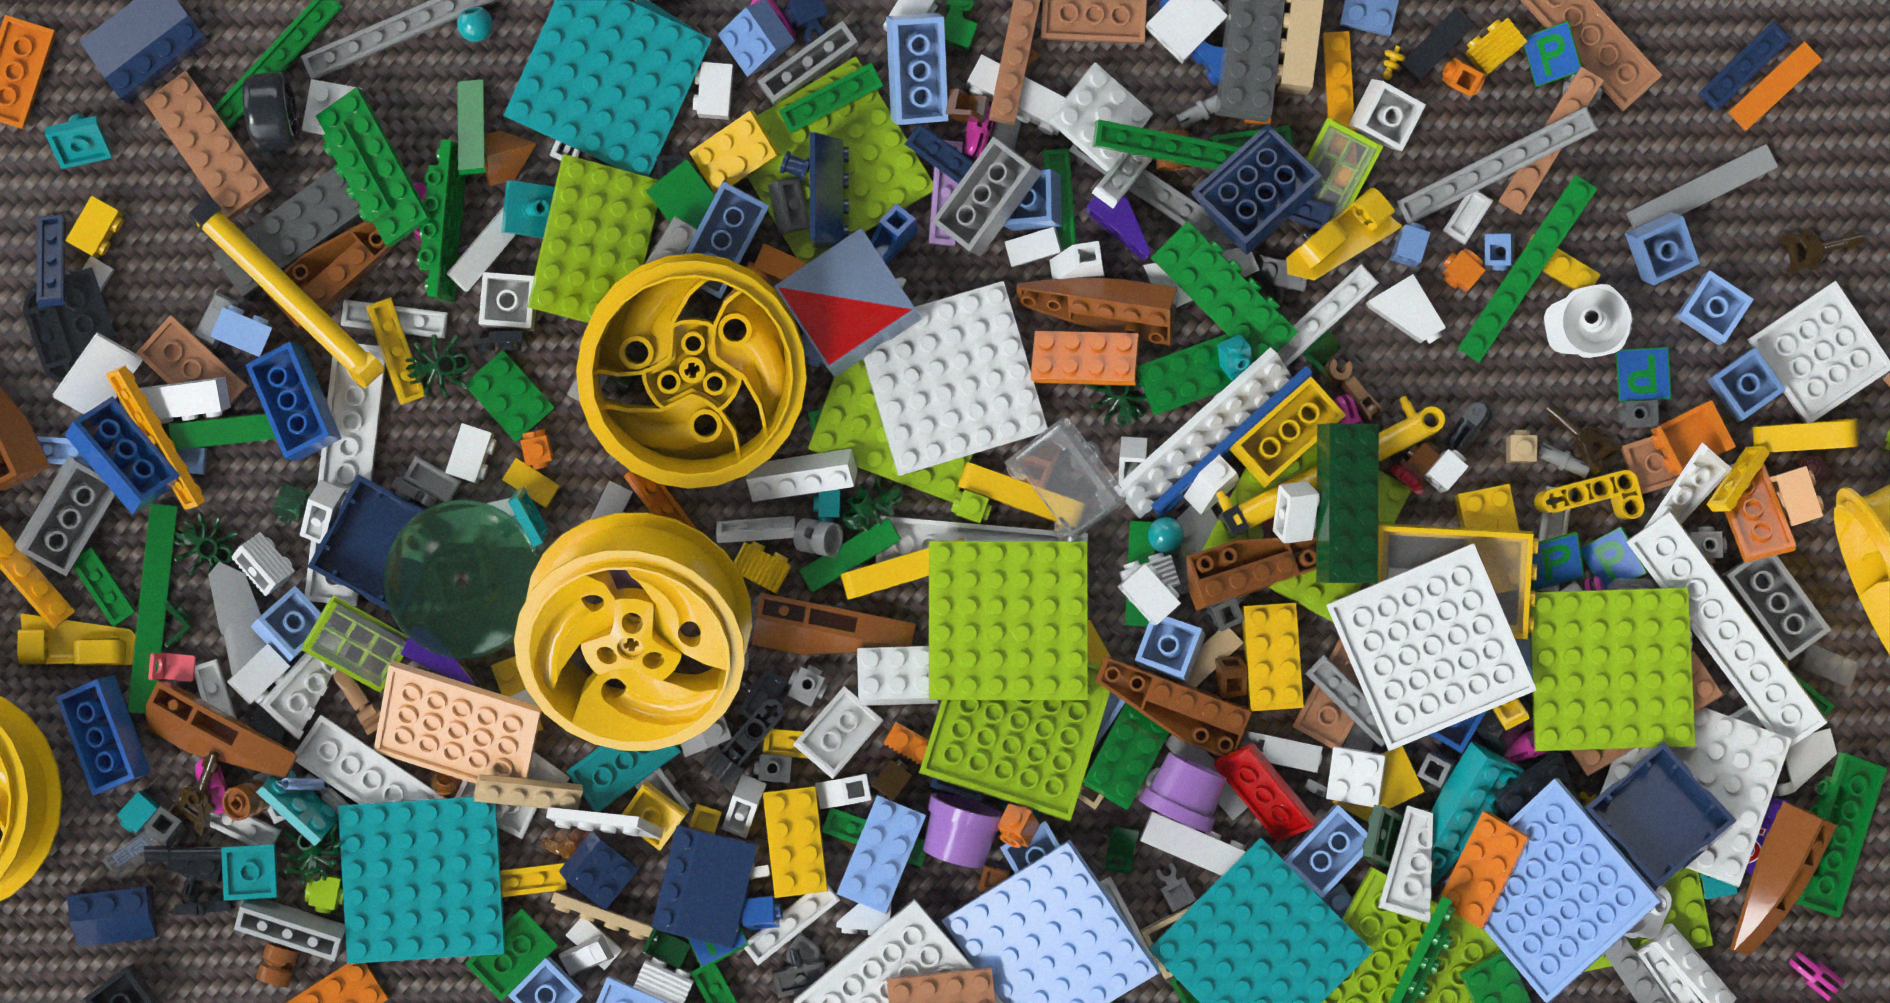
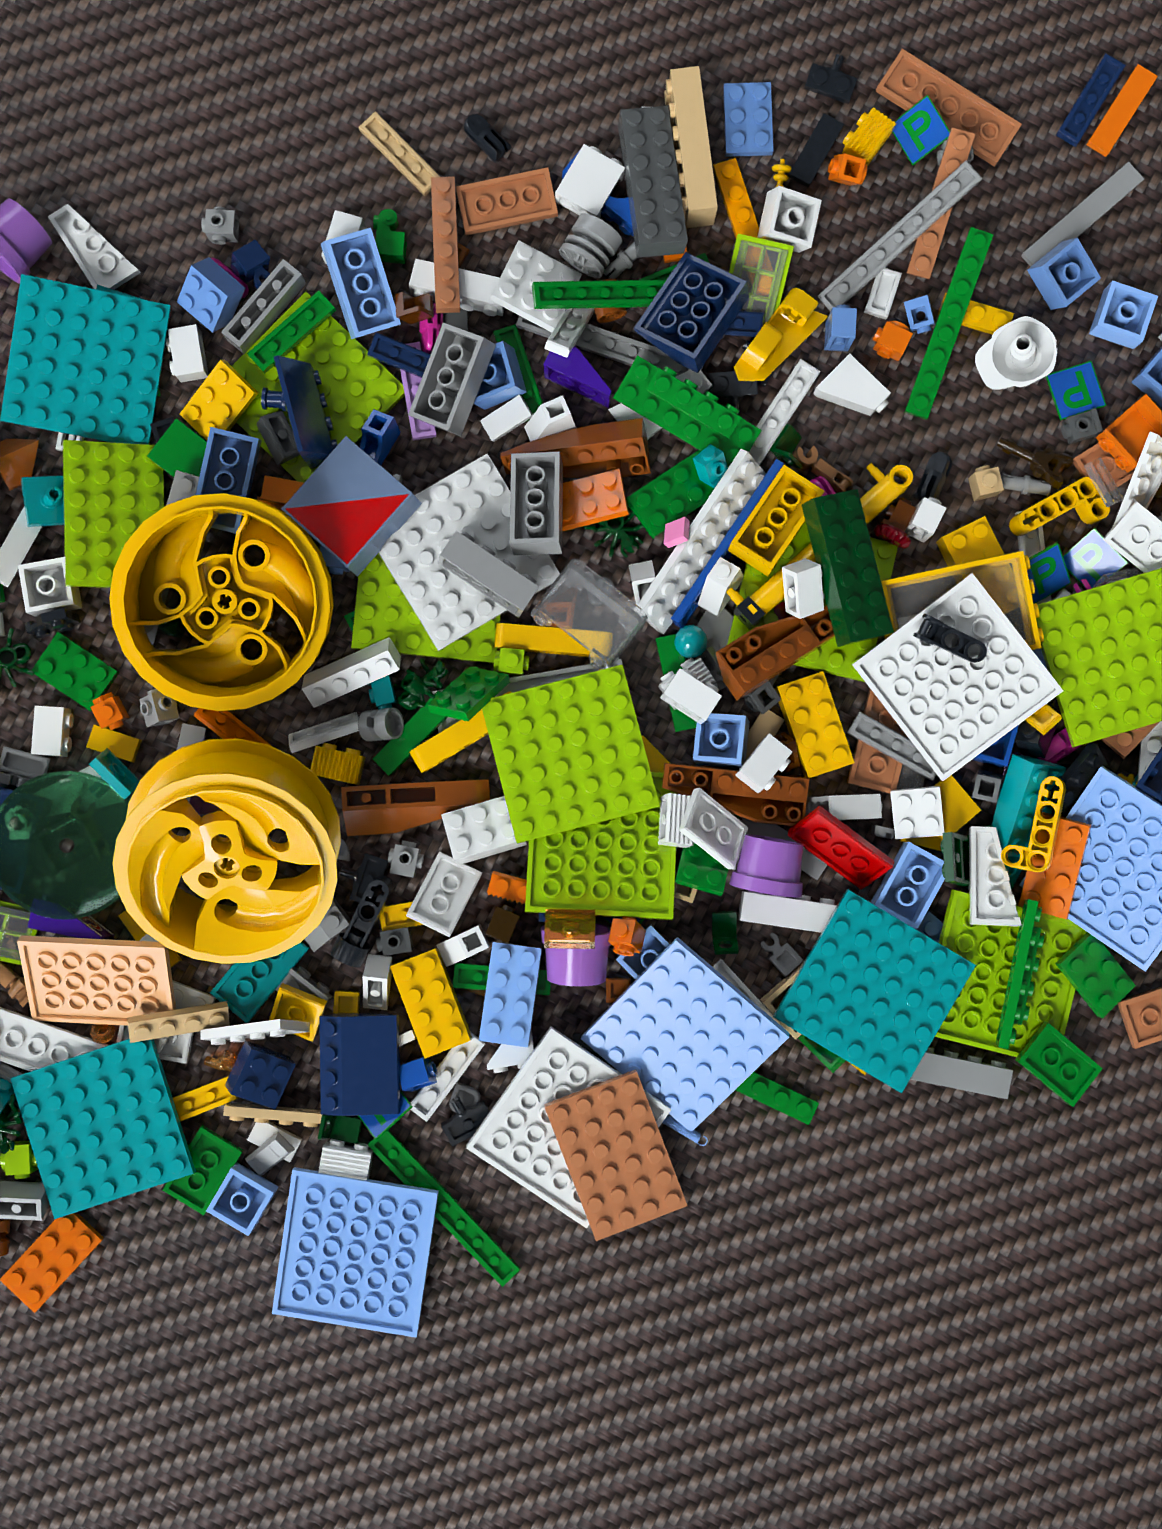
camera: 15 degrees left, 0 degrees up
none -> light grey brick [139,689,180,727]
none -> green plate [427,667,510,721]
none -> light grey brick [438,531,539,618]
none -> light grey brick [510,452,563,555]
none -> clear orange tile [544,909,595,949]
none -> light grey wheel [559,213,622,278]
none -> white brick [658,793,694,848]
none -> bright pink tile [664,517,690,548]
none -> white tile [679,788,748,870]
none -> white brick [735,733,792,793]
none -> black piece [913,613,987,663]
none -> yellow beam [1001,776,1066,872]
none -> clear tile [1084,457,1124,508]

